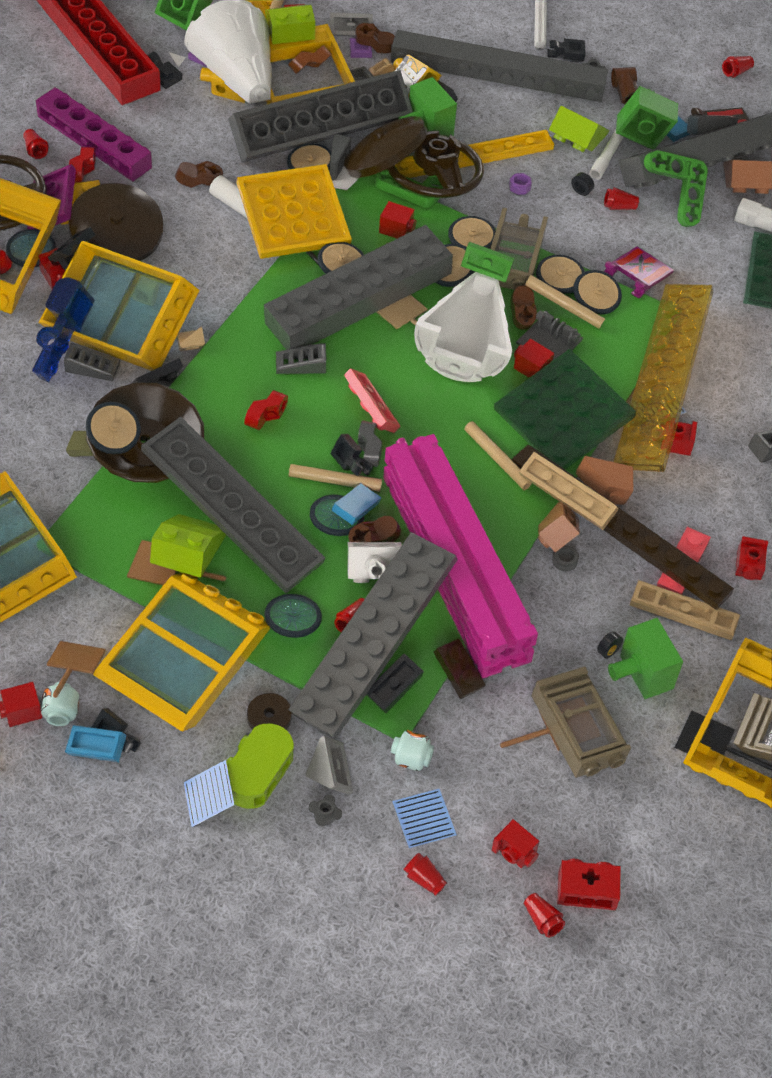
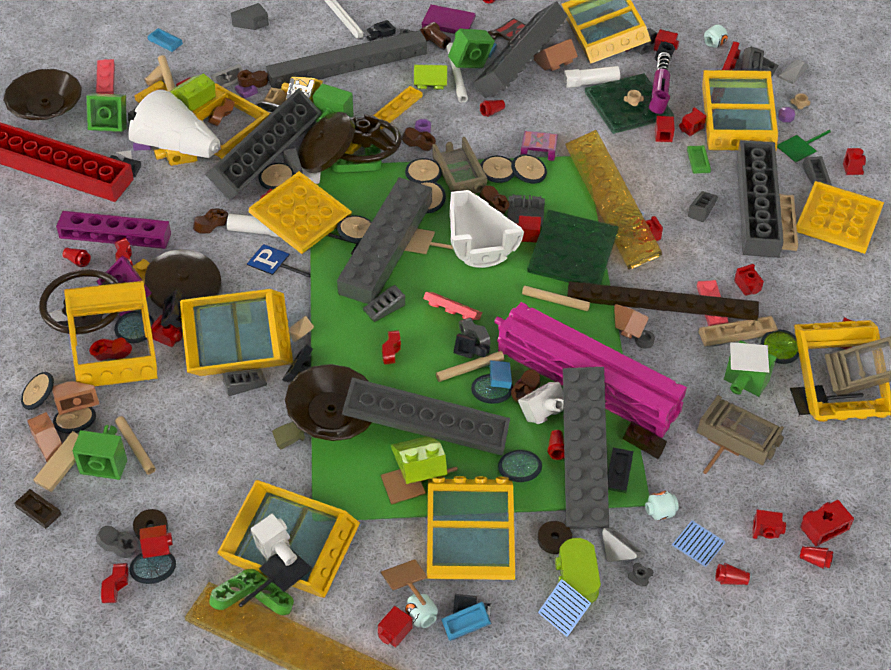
camera: 30 degrees left, 5 degrees down
clear blue plate [32,277,95,382] -> none
tan wheel [85,402,141,454] -> none
red brick [379,201,417,239] -> none
bright green plate [461,242,514,283] -> none
tan plate [519,452,618,530] -> none
tan piece [525,275,605,329] -> none
black tile [571,172,595,196] -> none
nougat slope [576,456,633,505] -> none
black tile [597,631,623,659] -> none
bright green beam [644,150,708,227] -> none
dark grey slope [687,115,738,135] -> none
none -> blue piece [246,244,311,277]
none -> reddish brown piece [402,127,436,151]
none -> magenta tile [422,4,476,34]
none -> white sticker [730,342,769,373]
none -> clear neon green wheel [760,329,799,364]

